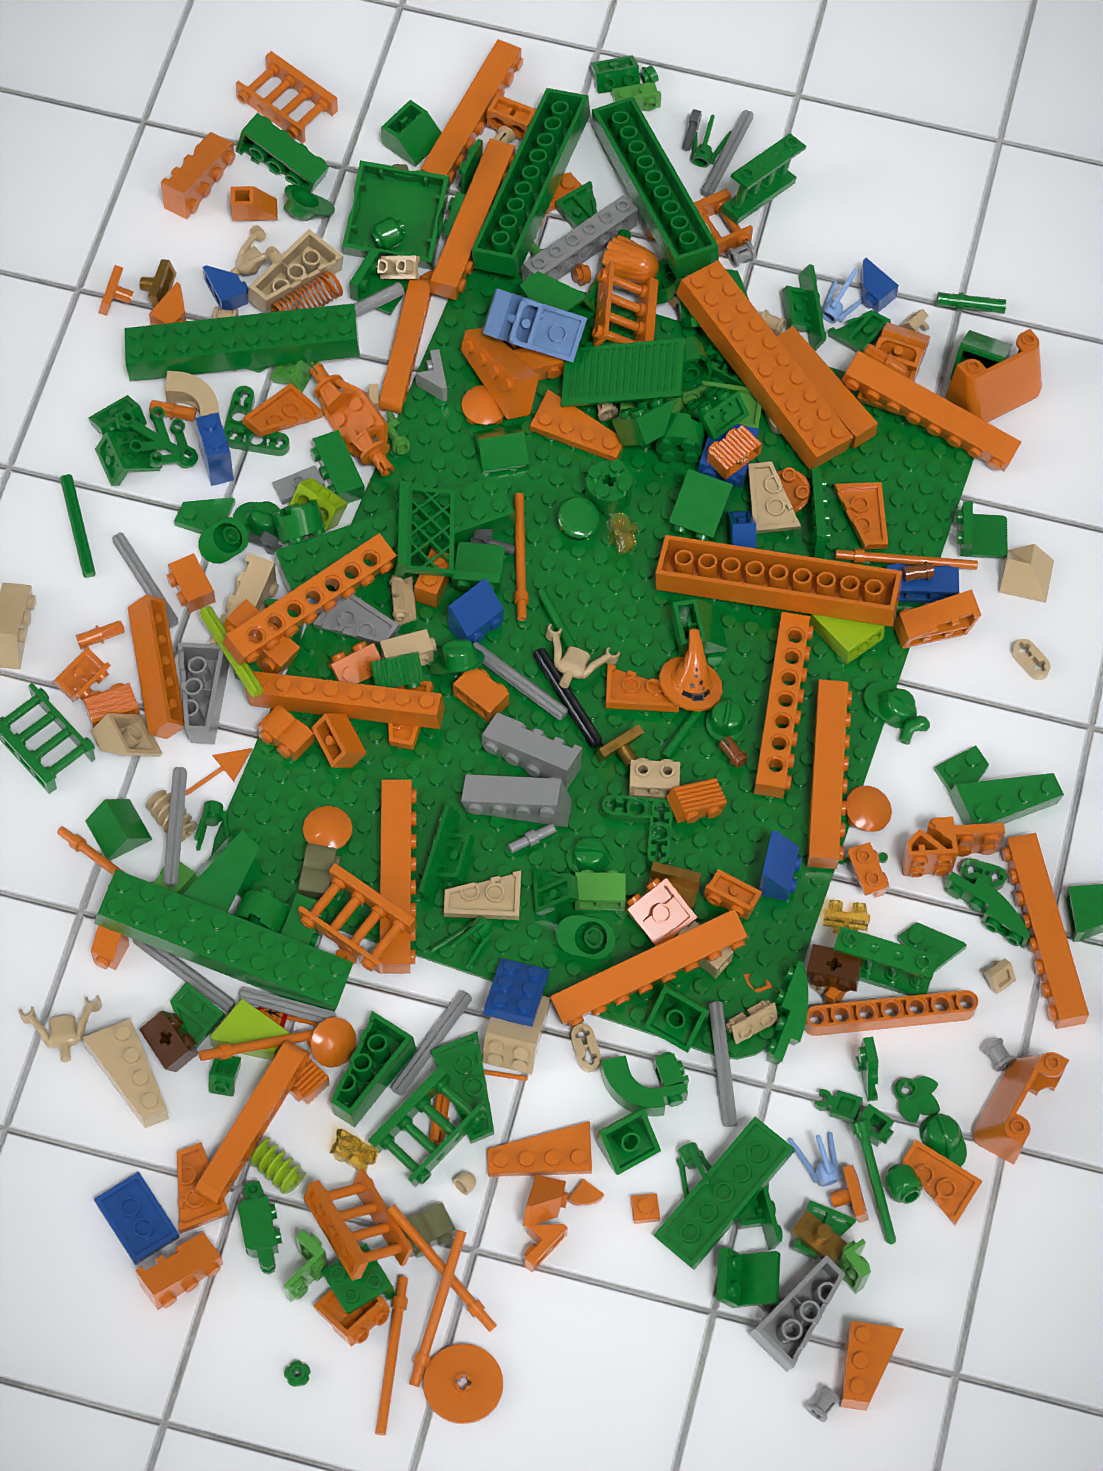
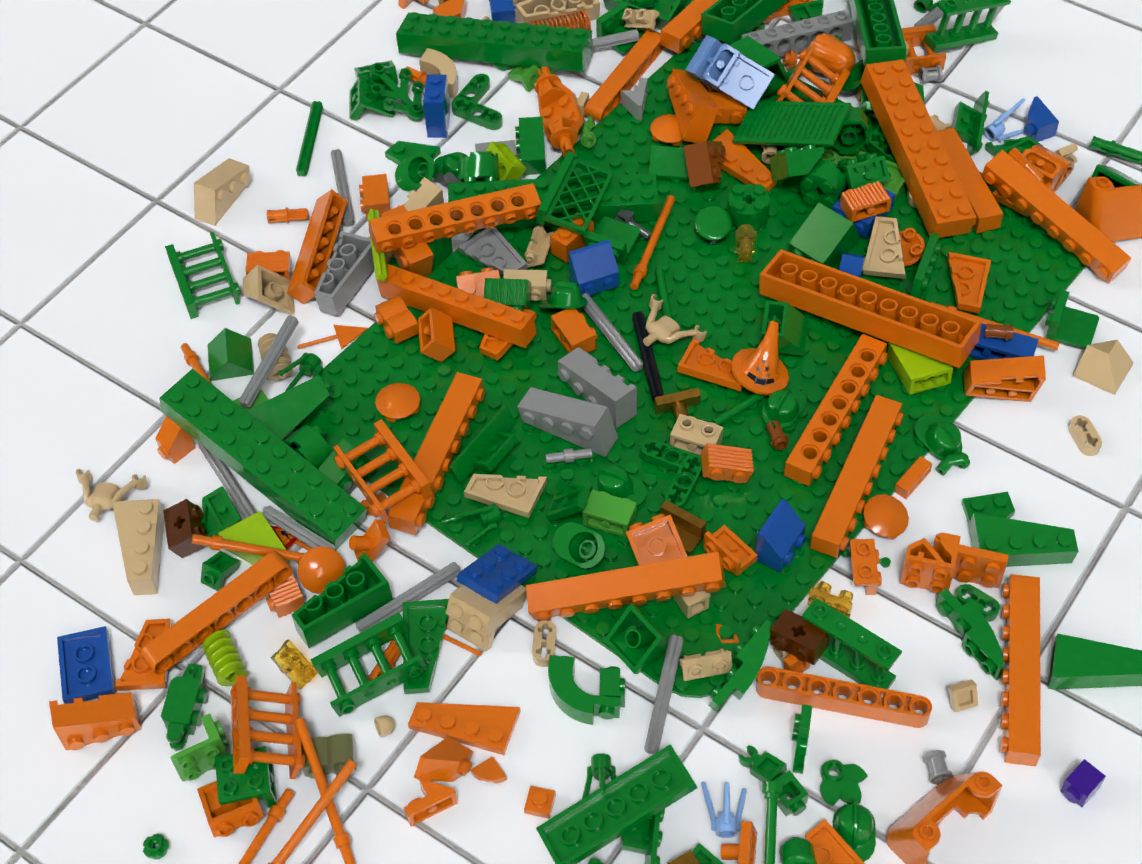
camera: 25 degrees right, 10 degrees down
orange bracket [52,647,111,702] -> none
orange wing [242,383,324,437] -> none
olive brick [298,844,341,899] -> none
green slope [596,1107,661,1175] -> none
green wing [897,922,967,973] -> none
none -> orange tile [349,519,391,562]
none -> dark orange brick [684,141,726,187]
none -> orange piece [895,456,933,499]

